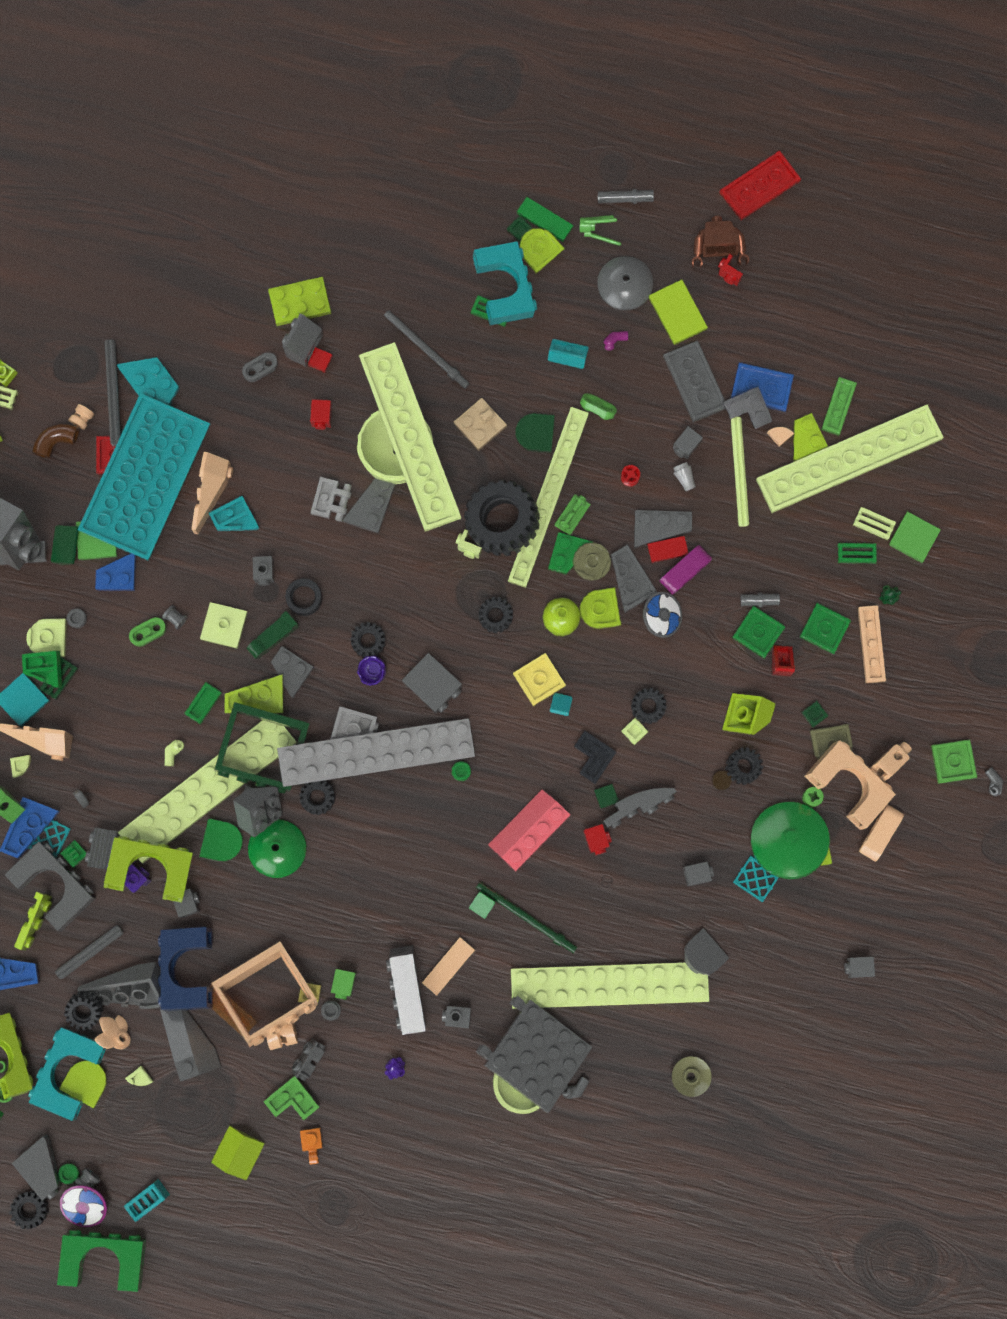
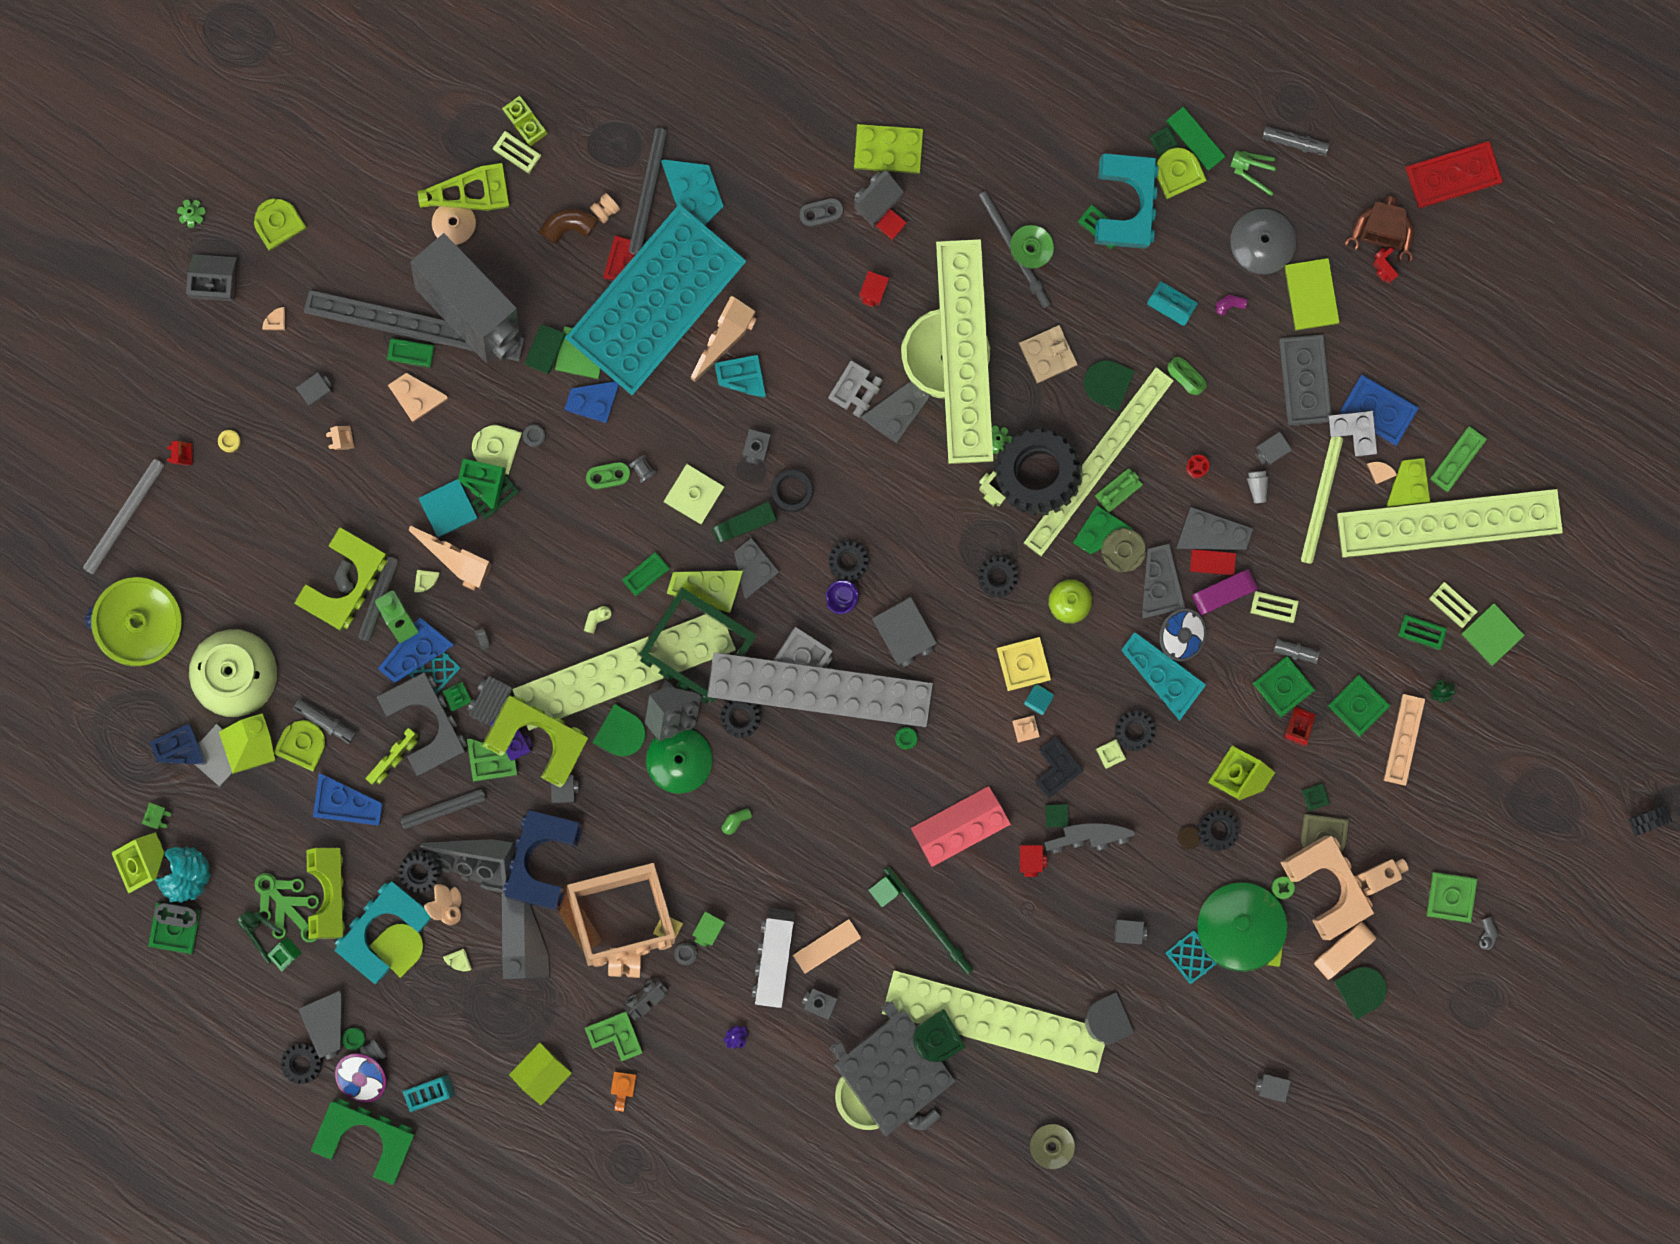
camera: 15 degrees right, 5 degrees up
lime tile [580,588,621,629] -> none
none -> bright green wing [467,739,518,782]
none -> bright green arm [722,808,752,835]
none -> dark green tile [913,1009,966,1062]
none -> bright green plant [992,426,1012,454]
none -> bright green dish [1010,225,1054,268]
none -> light nougat tile [1012,716,1040,743]
none -> teal wing [1121,632,1206,721]
none -> yellowish green tile [1250,591,1299,623]
none -> dark green tile [1333,967,1386,1020]

